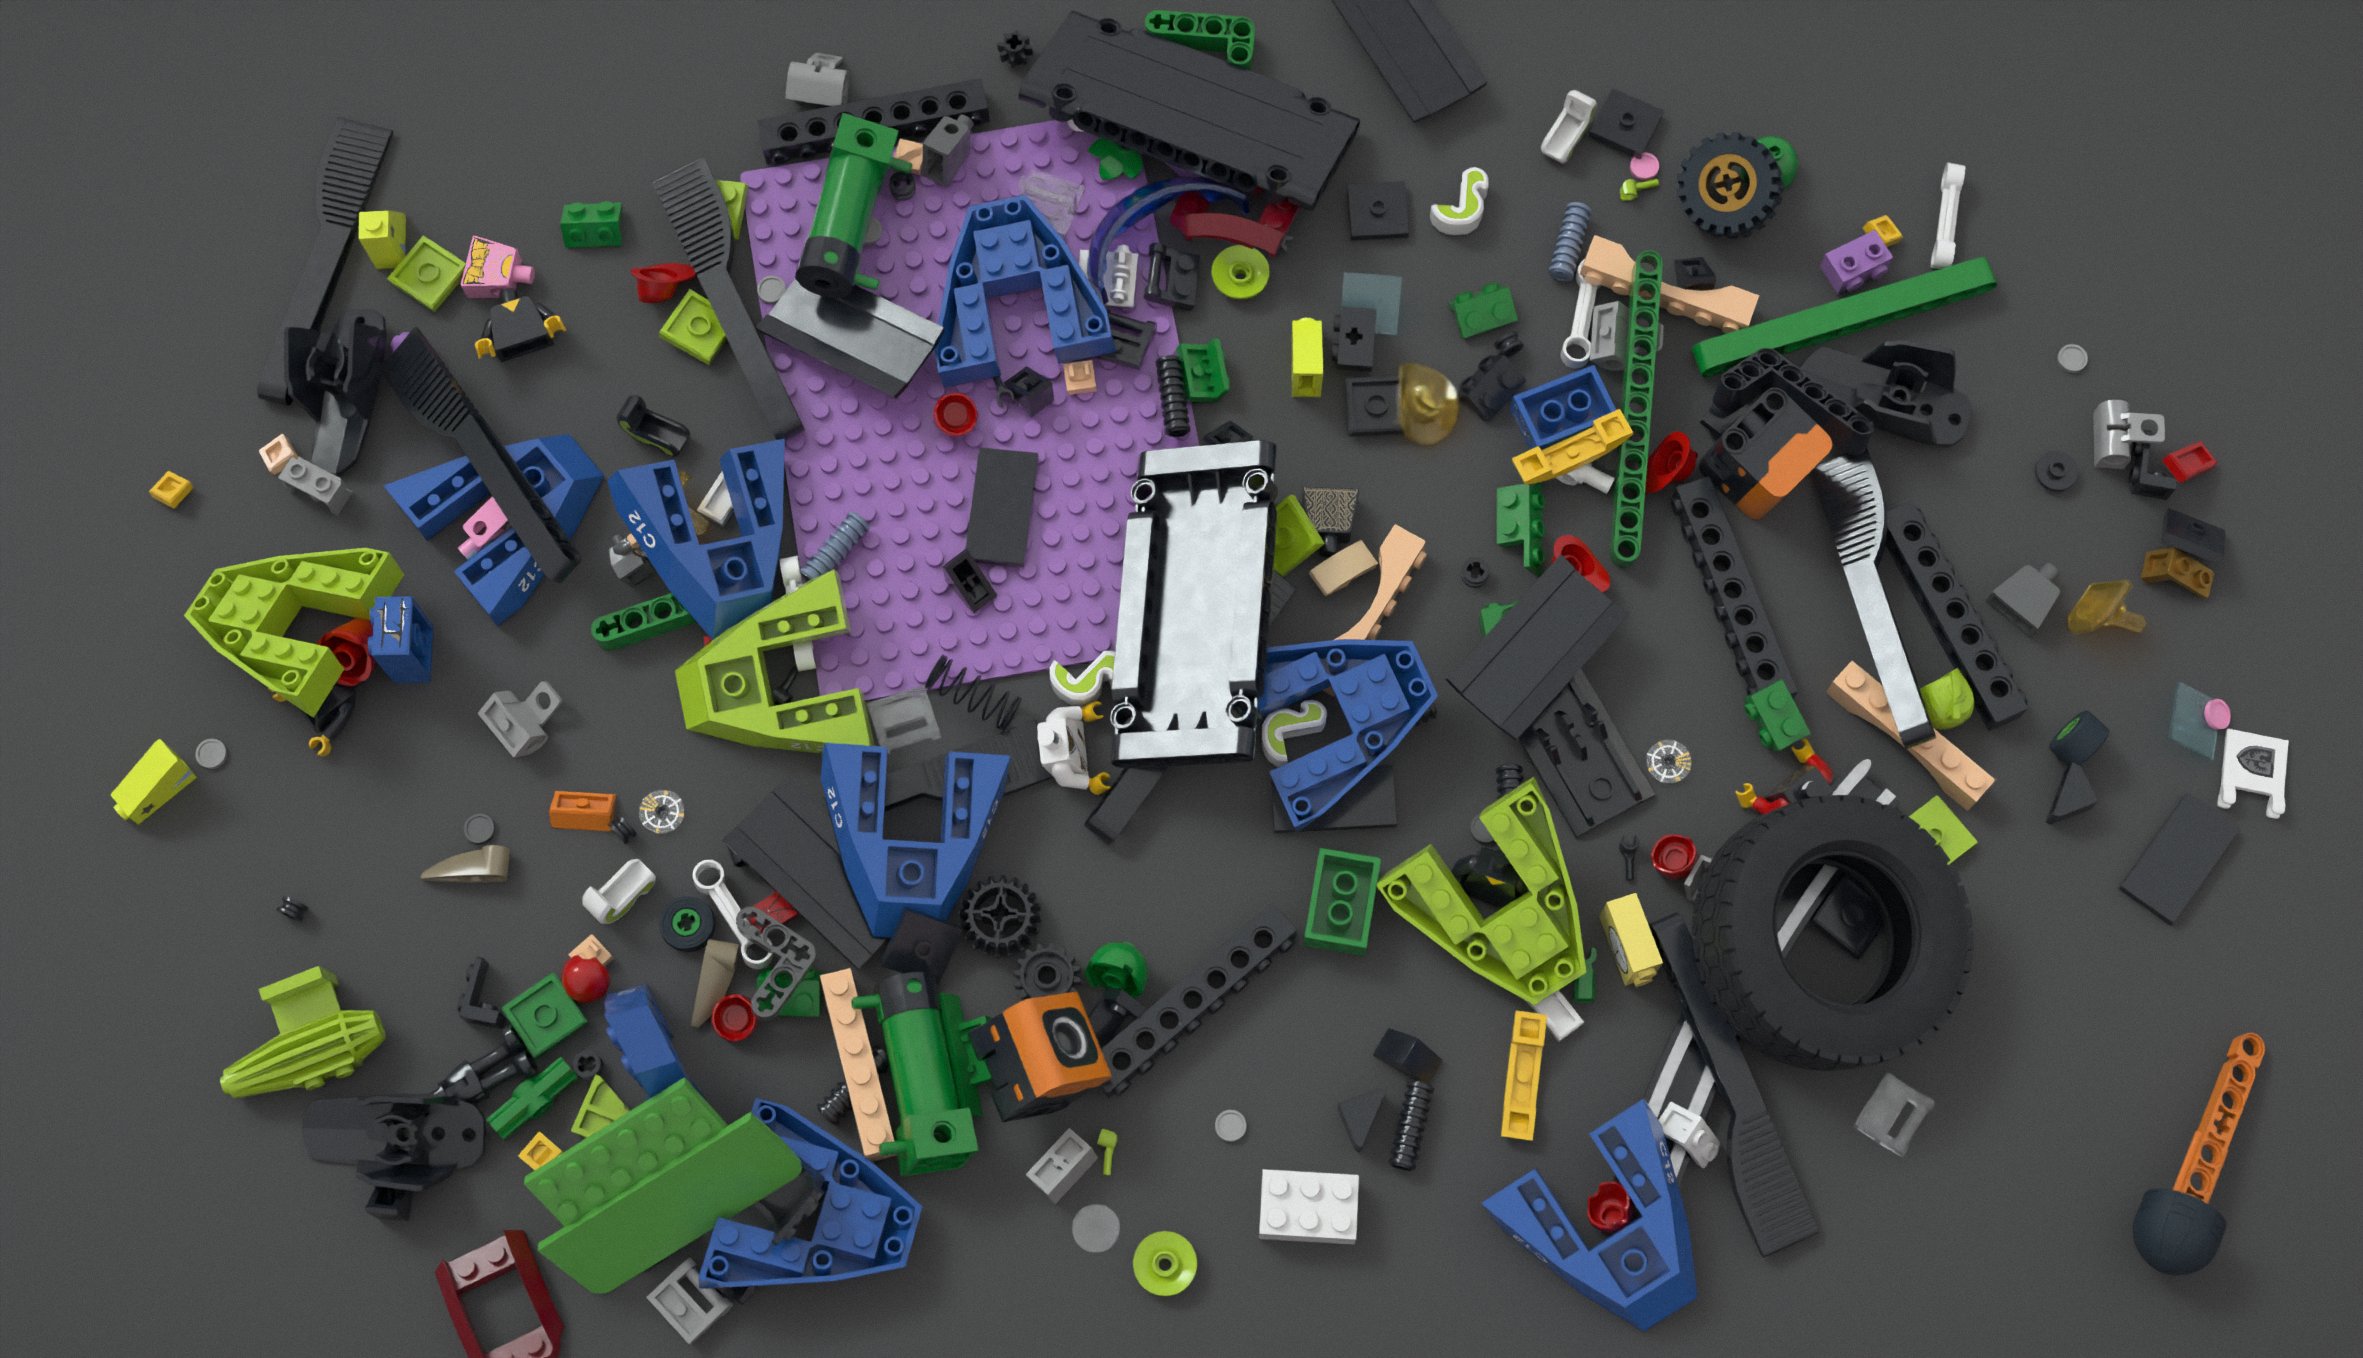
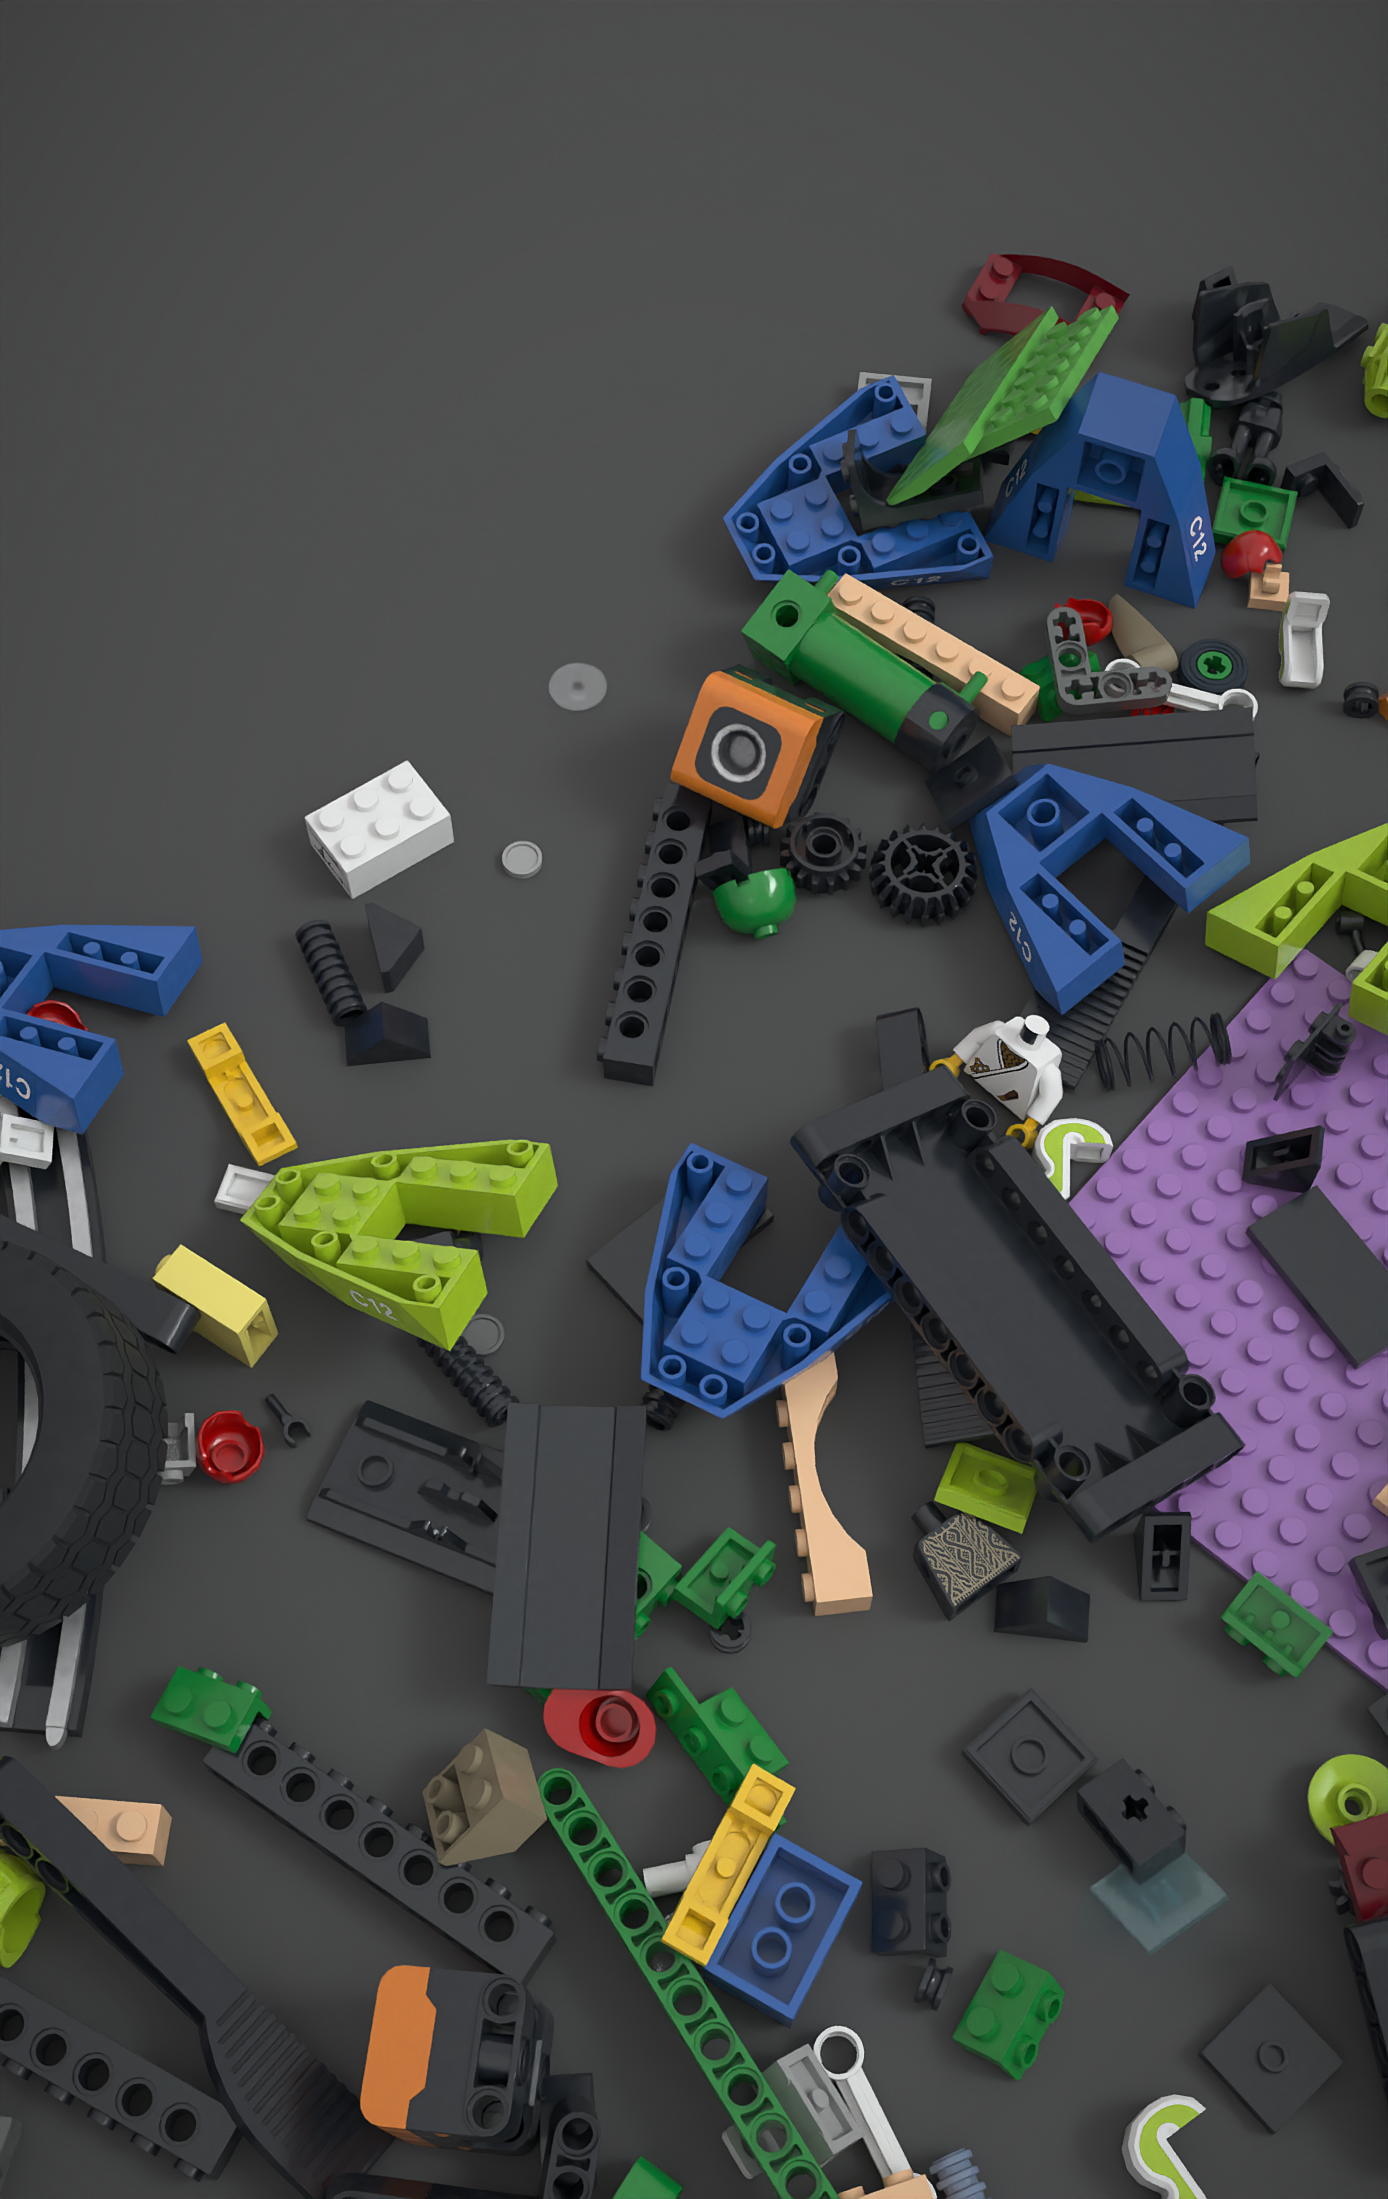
camera: 140 degrees right, 10 degrees down
clear piece [639,790,684,834] -> none
clear plate [867,685,941,754] -> none
green bracket [938,993,992,1118] -> none
light grey hinge [1026,1128,1098,1204] -> none
lime hand [1097,1129,1118,1175] -> none
lime dish [1133,1231,1197,1296] -> none
black piece [1155,355,1191,437] -> none
white animal [1262,700,1327,767] -> none
neon yellow slope [1292,318,1323,397] -> none
green brick [1303,848,1381,956] -> none
tan slope [1308,540,1378,597] -> none
clear yellow hat [1399,362,1459,445] -> none
green bar [1574,948,1597,1003] -> none
red piece [1645,431,1698,494] -> none
clear piece [1646,739,1692,784] -> none
torso [1735,739,1833,815] -> none
none -> dark tan slope [422,1728,547,1866]
none -> green bracket [672,1527,777,1629]
none -> black slope [994,1576,1090,1643]
none -> black hinge [1273,1002,1356,1102]

